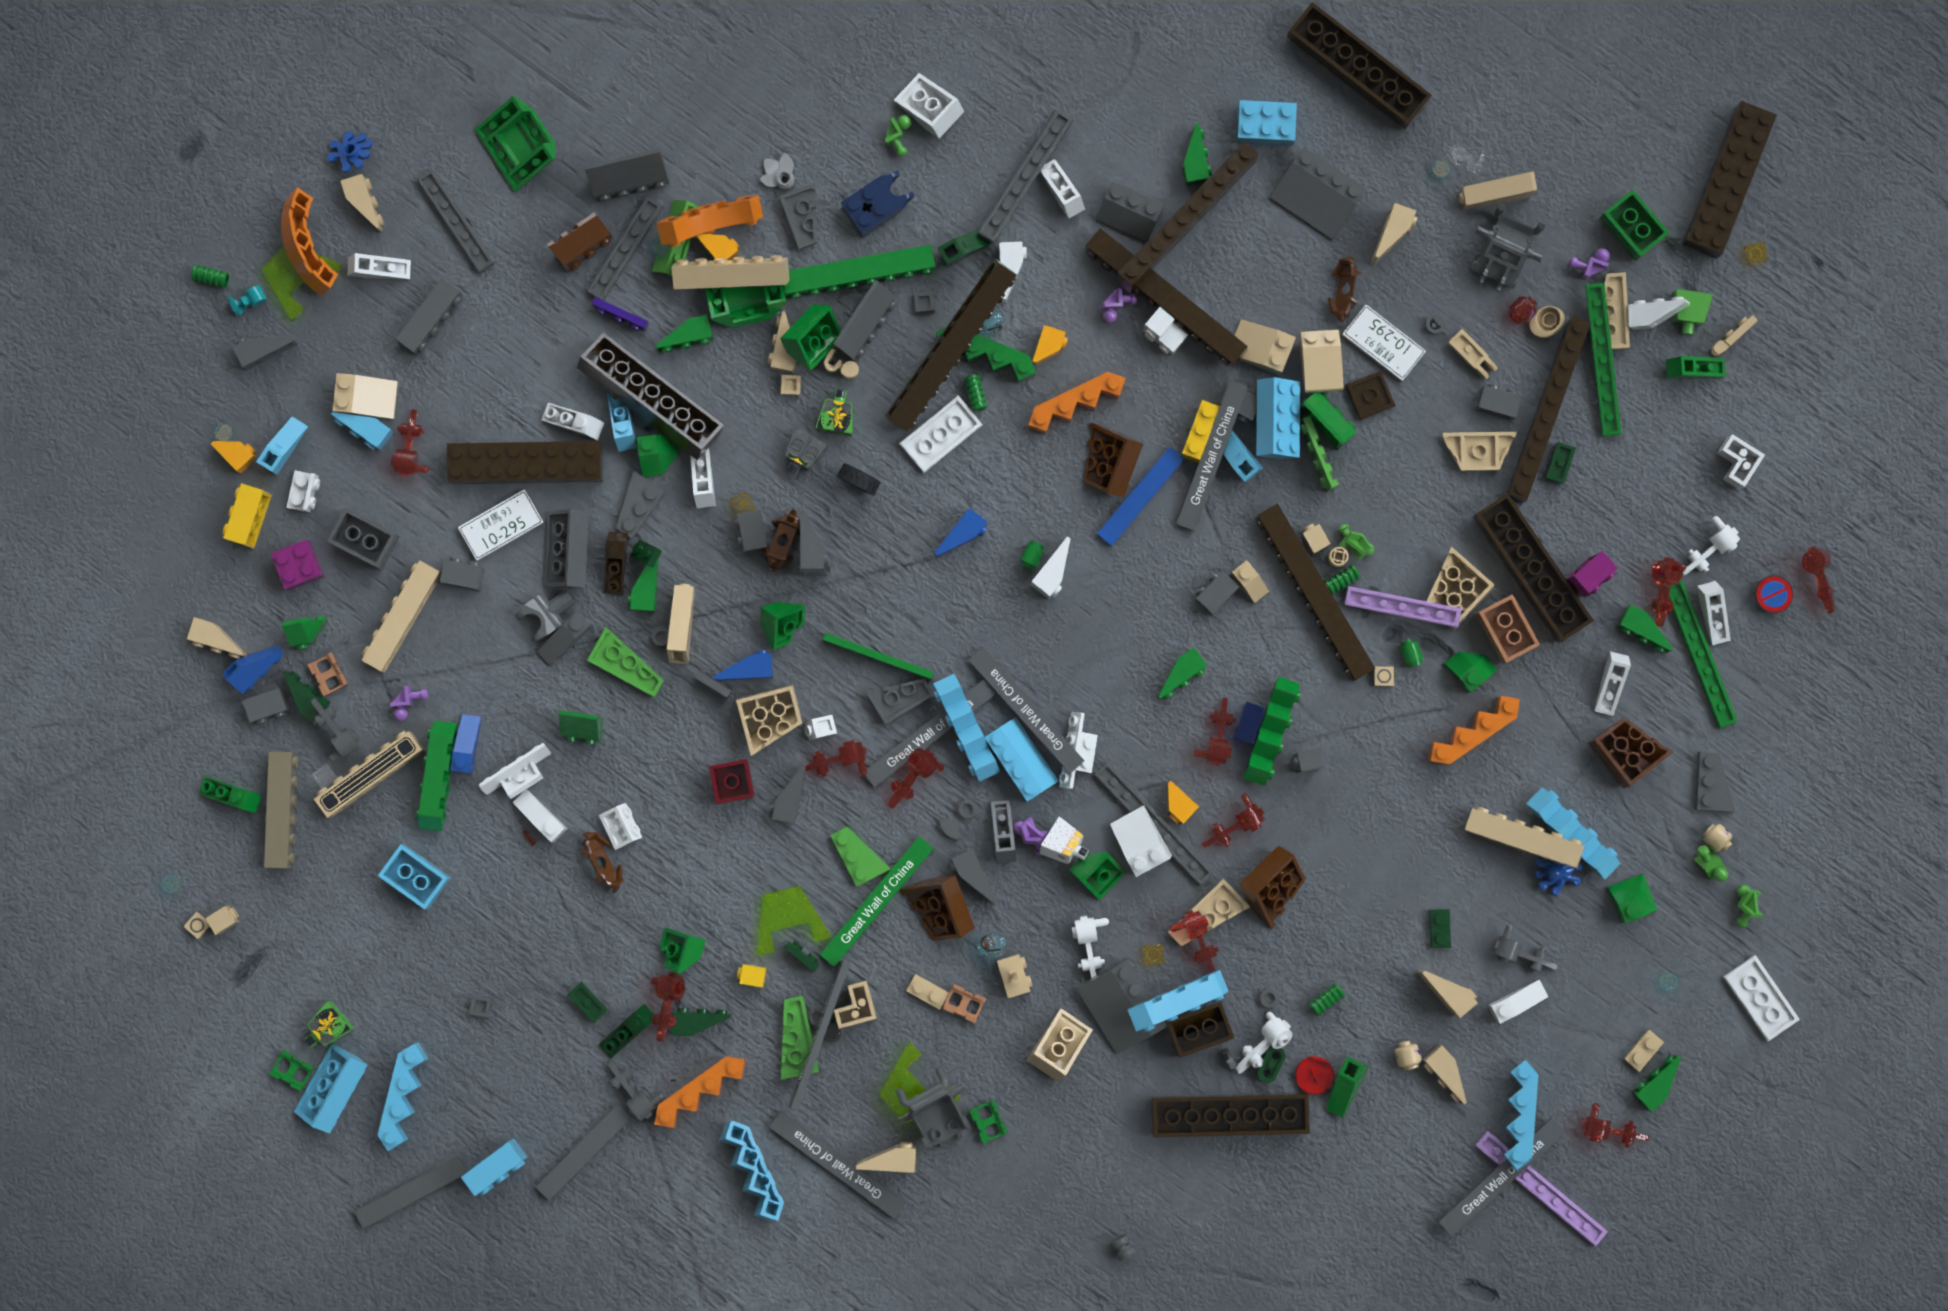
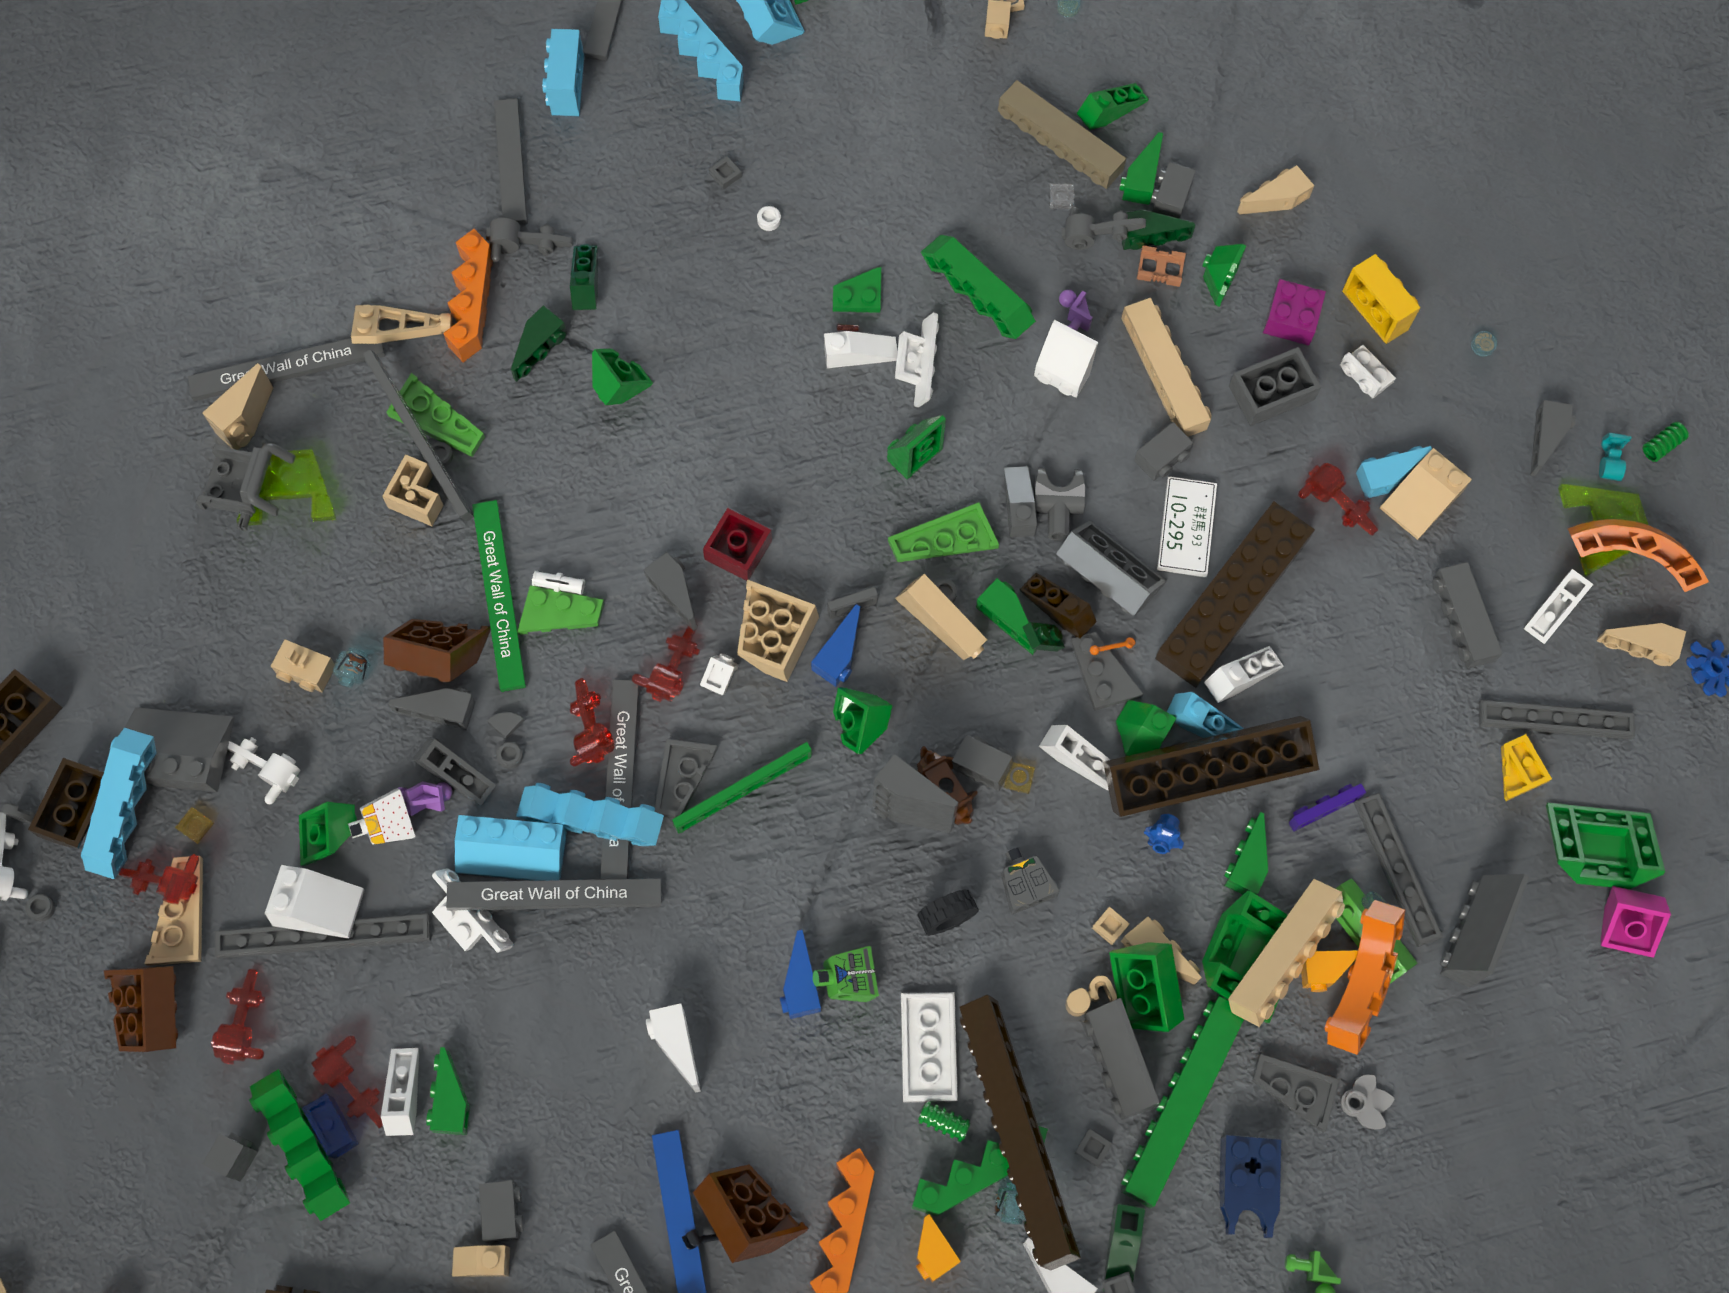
camera: 130 degrees right, 15 degrees down
light orange slope [211,441,257,473] -> none
blue slope [222,645,284,694] -> none
medium azure slope [256,417,308,475] -> none
torso [305,1001,355,1047] -> none
brick [314,731,425,818] -> none
medium azure brick [378,844,451,910] -> none
slope [450,714,482,774] -> none
reddish brown wedge [547,212,613,273] -> none
dark green plate [567,981,608,1023] -> none
reddish brown piece [581,832,623,893] -> none
white bracket [599,803,642,850] -> none
clear red piece [651,972,685,1042] -> none
medium azure brick [719,1120,784,1222] -> none
yellow brick [737,964,767,987] -> none
clear neon green wing [758,886,832,956] -> none
dark green plate [784,941,819,972] -> none
torso [816,390,853,436] -> none
clear smoke plate [824,1023,842,1043] -> none
tan plate [906,974,949,1010] -> none
nougat piece [942,984,986,1023] -> none
green piece [969,1100,1008,1144] -> none
green brick [1020,540,1045,570] -> none
tan slope [1026,1009,1092,1082] -> none
light orange slope [1167,781,1199,824] -> none
none -> tan plate [351,305,452,344]
none -> white slope [381,1048,419,1136]
none -> white pin [532,571,585,595]
none -> black hand [682,1229,719,1250]
none -> white tile [757,206,781,231]
none -> bright green torso [813,946,879,1002]
none -> green wing [833,267,881,313]
none -> white slope [1034,320,1098,398]
none -> orange hinge [1090,637,1135,655]
none -> green slope [1119,132,1163,205]
none -> blue rock [1144,814,1184,854]
none -> yellow wing [1501,734,1552,801]
none -> dark pink slope [1600,886,1671,958]

